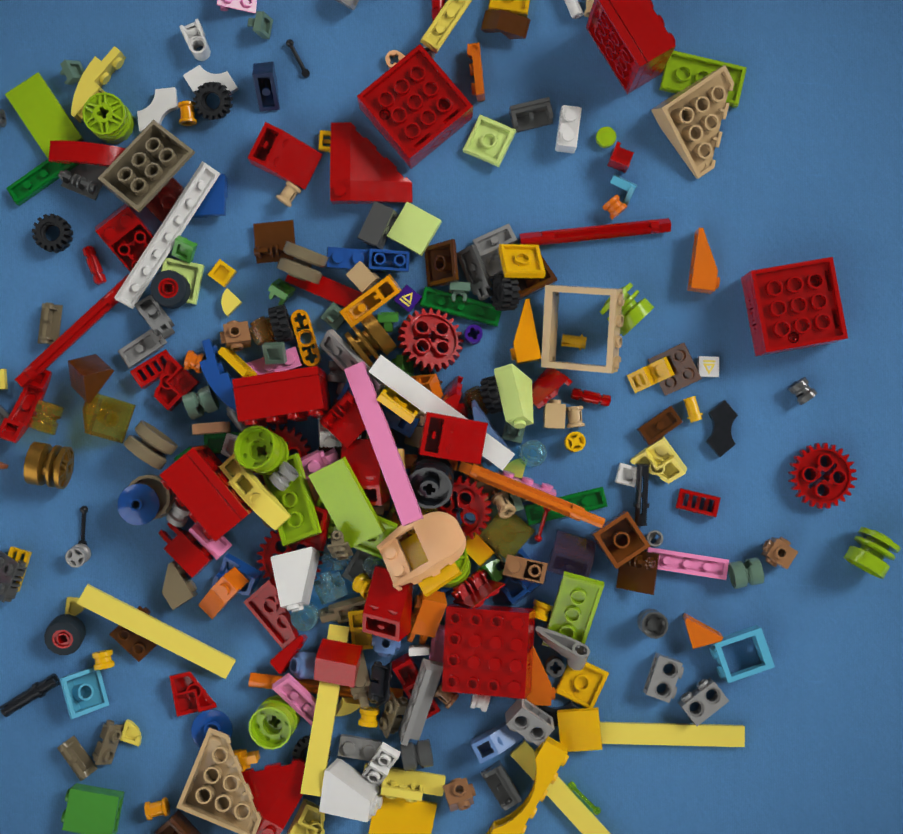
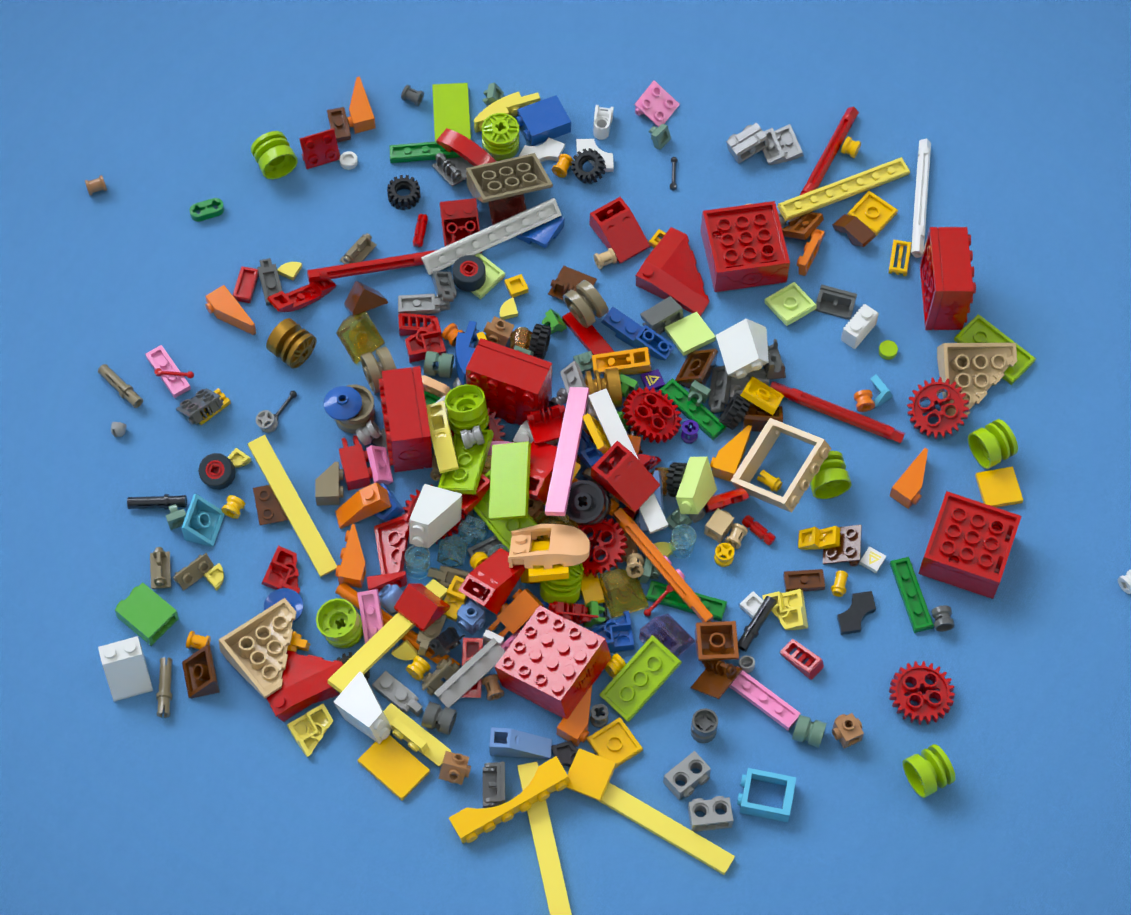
camera: 30 degrees right, 25 degrees down
clear yellow wheel [29,400,64,435] -> none
bright green tile [171,235,198,264] -> none
dark blue slope [252,61,280,112] -> none
light orange beam [291,310,321,367] -> none
dark tan hinge [327,530,354,560] -> none
tan panel [346,261,380,293] -> none
white slope [362,742,401,786] -> none
white wheel [470,694,491,712] -> none
medium nougat slope [503,554,548,584] -> none
light grey brick [505,699,555,746] -> none
light grey piece [535,626,590,670] -> none
clear neon green hinge [568,781,601,815] -> none
red panel [607,141,634,173] -> none
orange slope [683,613,723,649] -> none
none -> sand green tile [165,504,186,530]
none -> orange slope [335,524,366,589]
none -> blue brick [516,95,571,146]
none -> white slope [716,319,769,379]
none -> dark grey hinge [763,339,786,379]
none -> dark orange wing [782,212,824,240]
none -> yellow tile [888,240,912,276]
none -> green tile [890,557,934,633]
none -> red gear [907,377,970,439]
none -> lime wheel [968,419,1018,469]
none -> yellow tile [975,466,1023,508]

